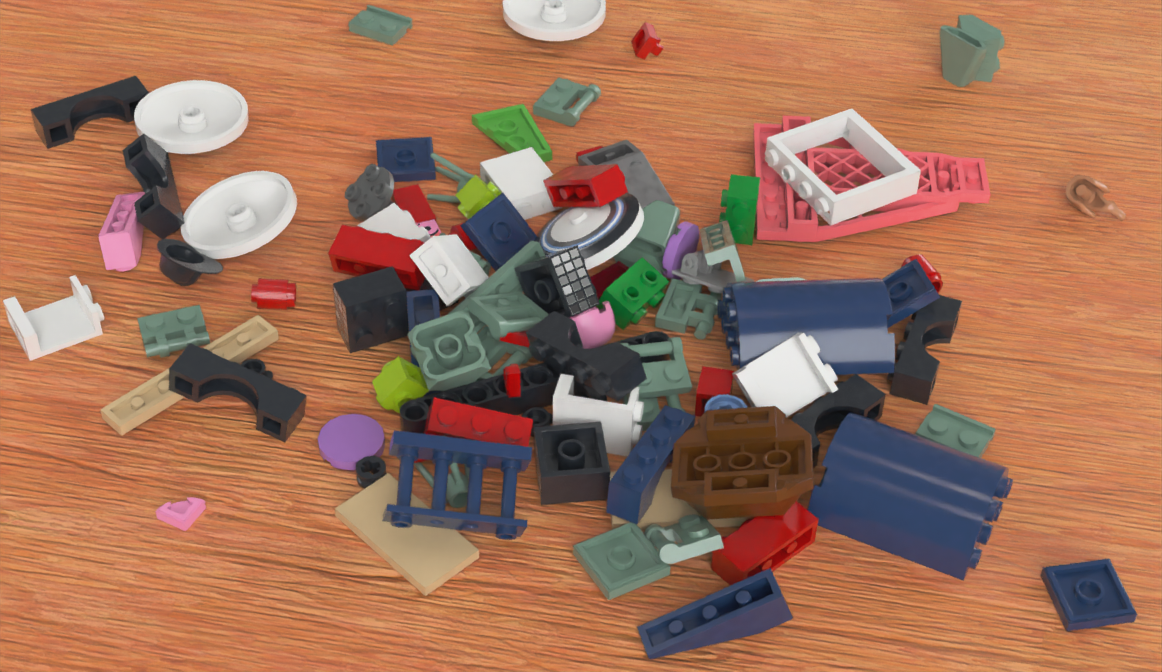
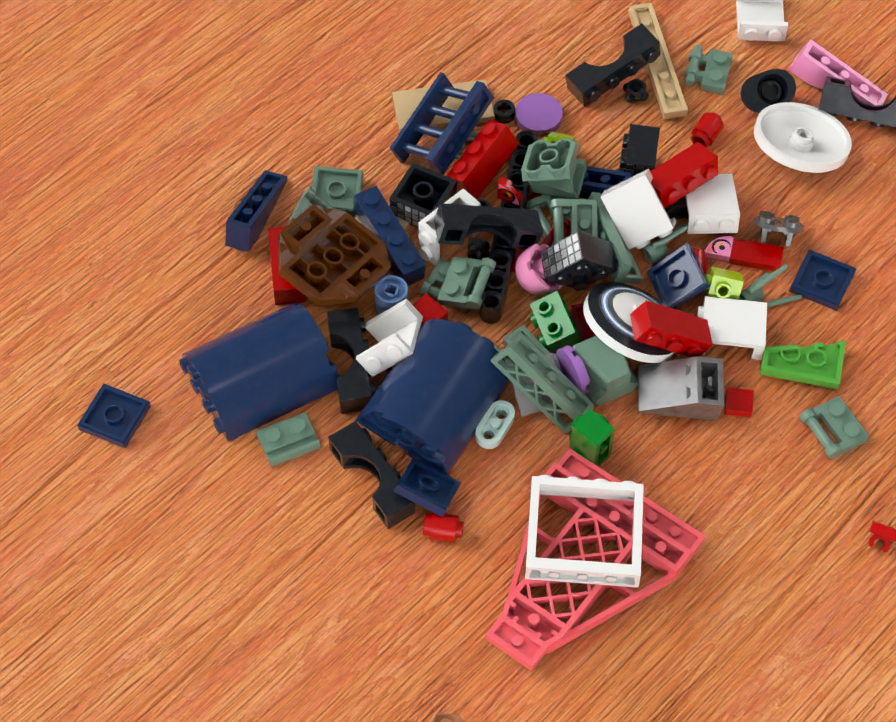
camera: 125 degrees right, 15 degrees up
bright pink tile [156,497,206,531] -> none

